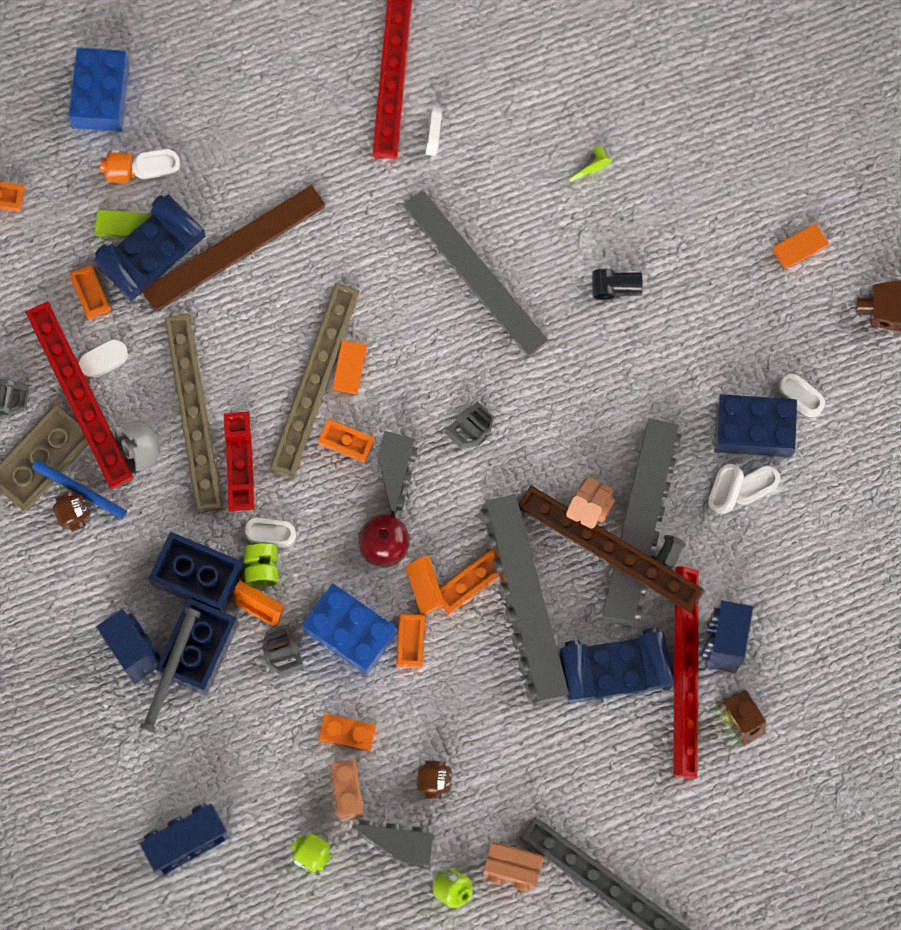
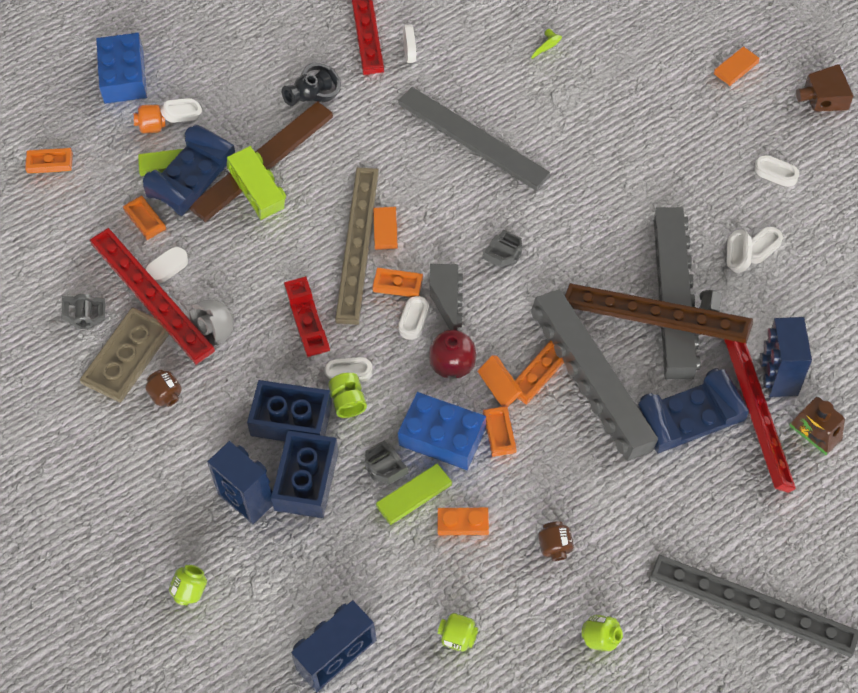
camera: 10 degrees left, 15 degrees down
blue bar [32,459,127,519] -> none
dark grey bar [139,607,201,733] -> none
dark tan tile [165,313,223,514] -> none
orange tile [231,580,285,627] -> none
nougat brick [330,760,364,820] -> none
dark grey slope [353,820,434,869] -> none
nougat brick [483,842,544,892] -> none
nougat brick [566,476,615,529] -> none
black piece [592,269,643,300] -> none
dark blue brick [714,394,797,457] -> none
none -> lime head [169,564,207,605]
none -> lime brick [227,146,286,220]
none -> black piece [281,63,341,107]
none -> lime tile [376,463,452,525]
none -> white tile [398,296,429,340]

